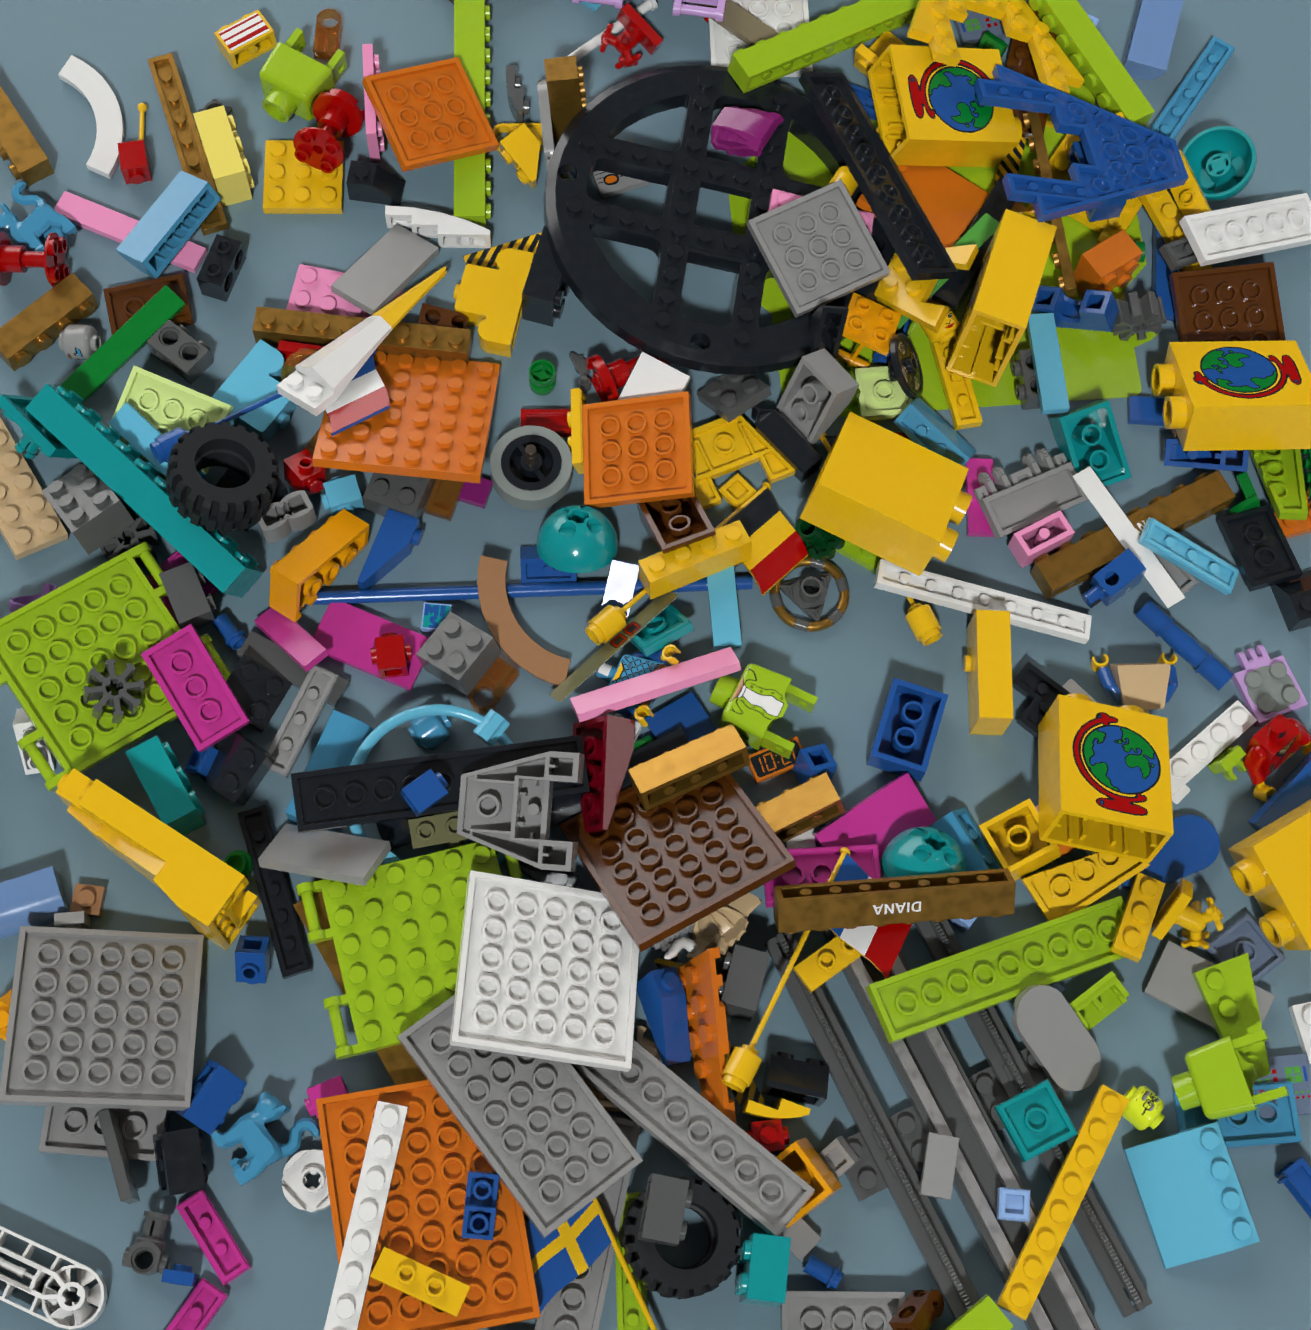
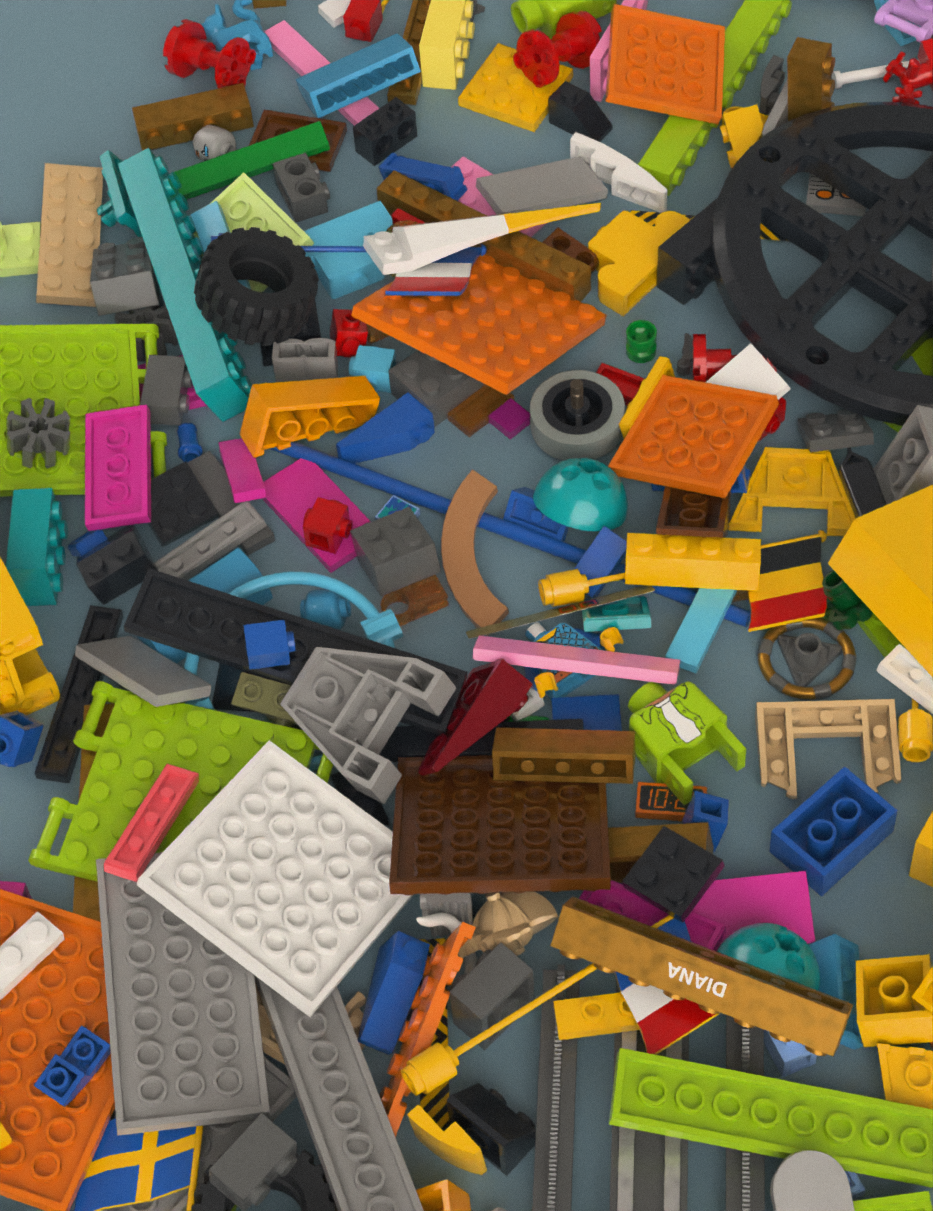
camera: 40 degrees right, 15 degrees down
green plate [224,850,253,877] -> none
yellow tile [718,473,757,510] -> none
red brick [745,1119,789,1155] -> none
none -> coral tile [104,764,199,882]
none -> blue container [378,153,468,201]
none -> black plate [622,826,725,923]
none -> tan wedge [755,699,901,799]

